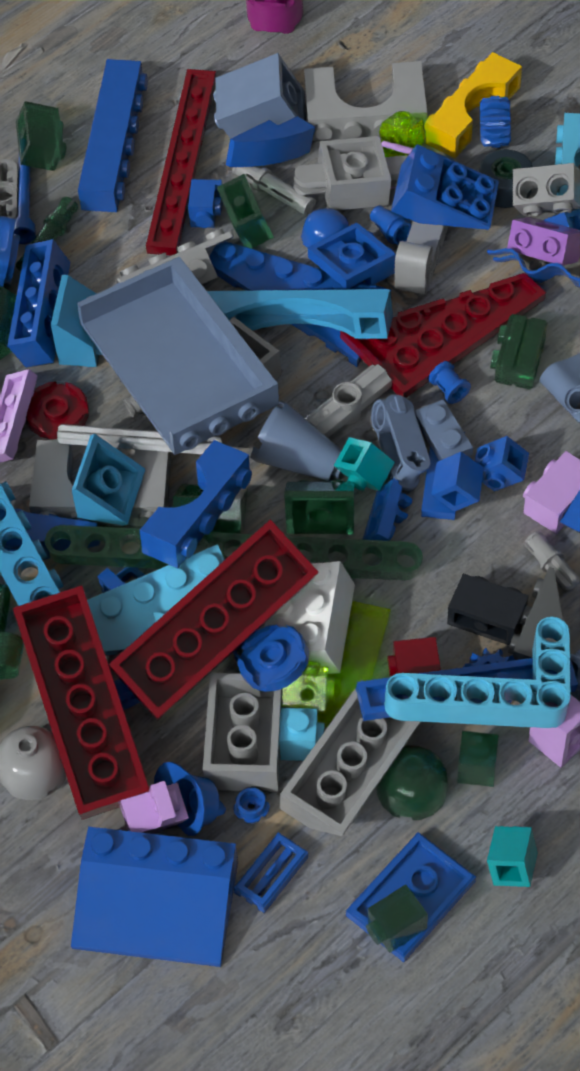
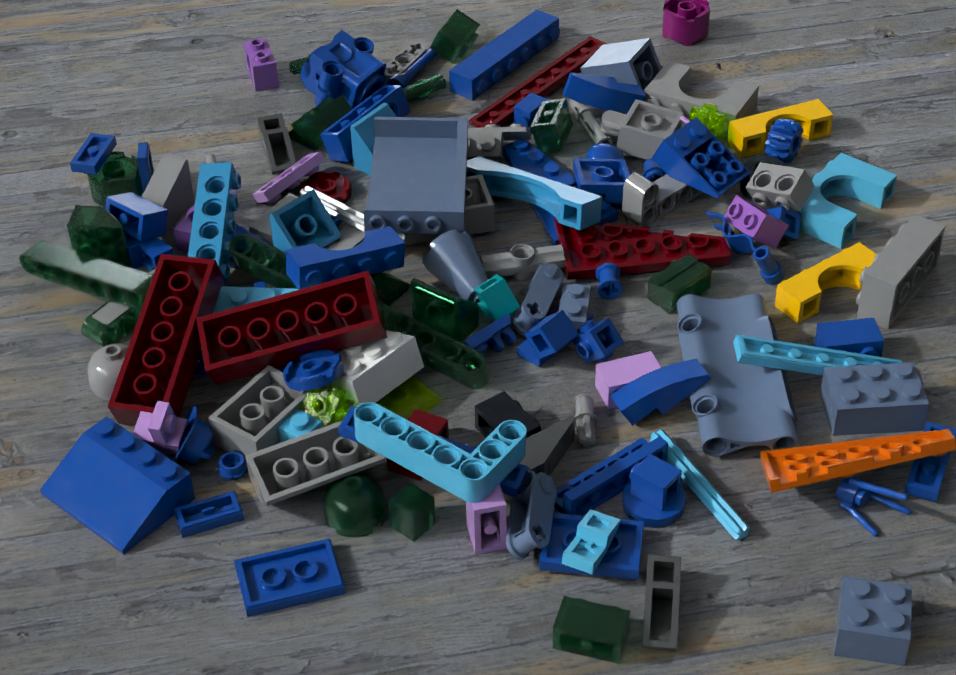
camera: 30 degrees right, 15 degrees down
clear green brick [366,884,428,953] -> none
teal brick [487,826,538,887] -> none

